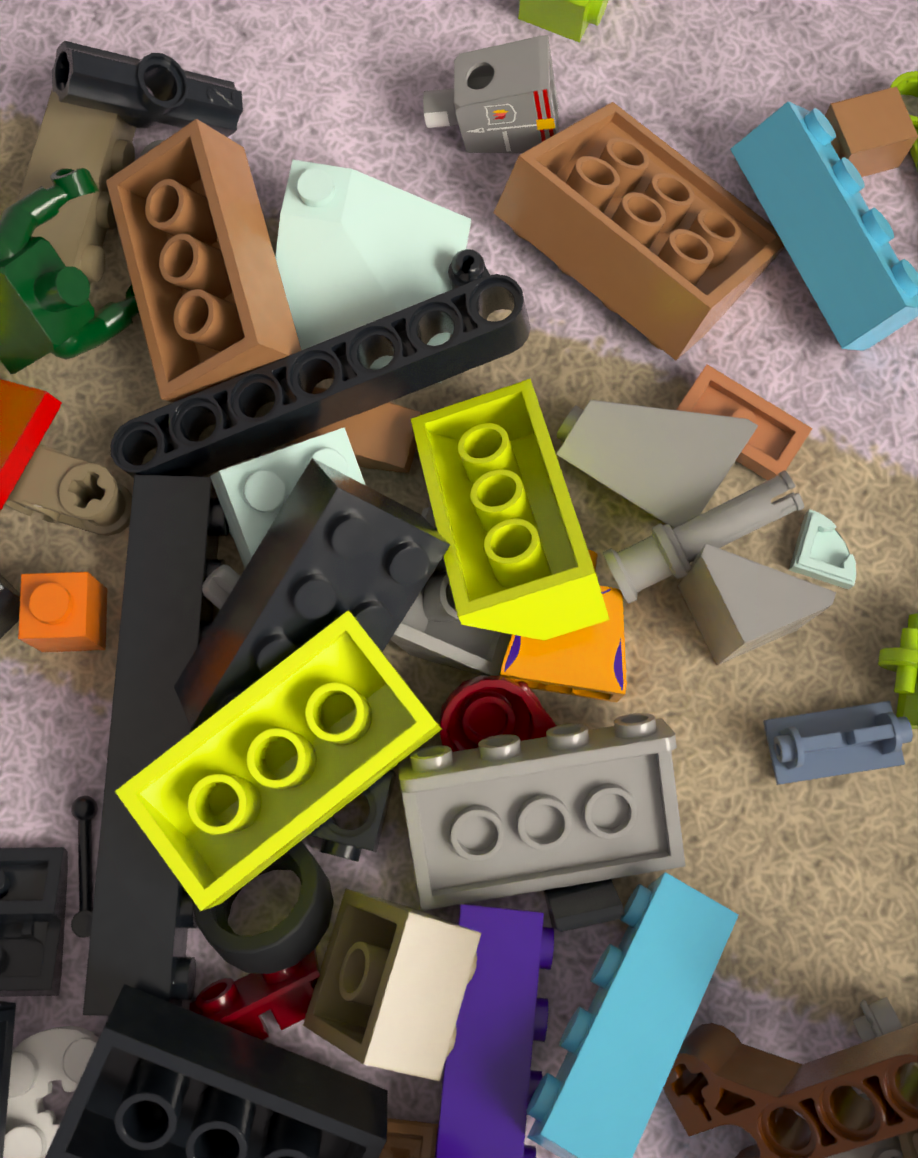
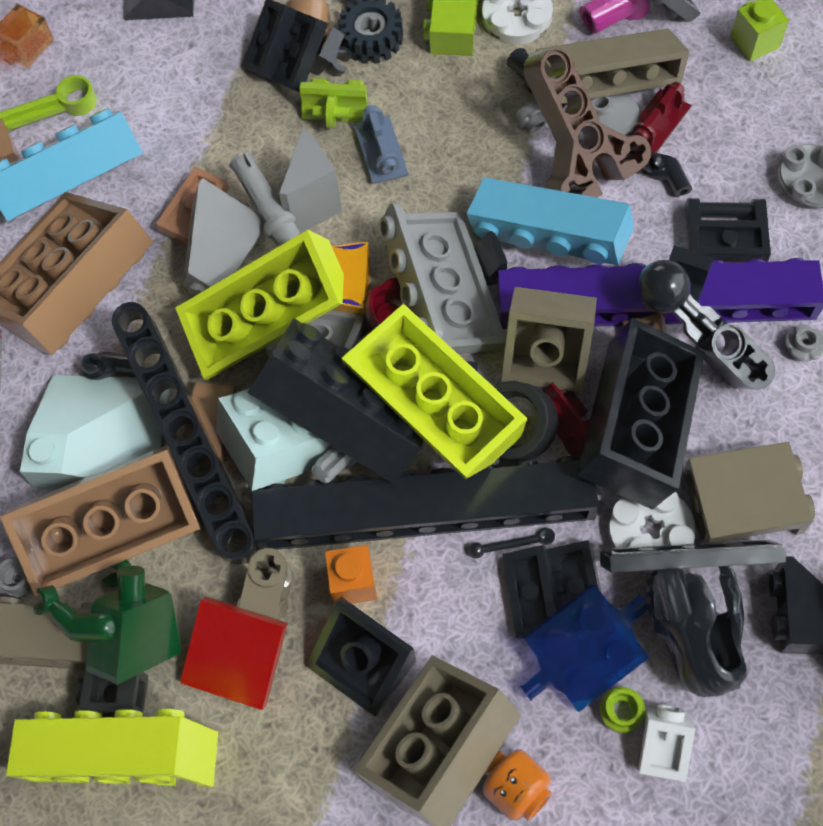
camera: 90 degrees left, 10 degrees down
light aqua tile [789,509,856,590] -> none

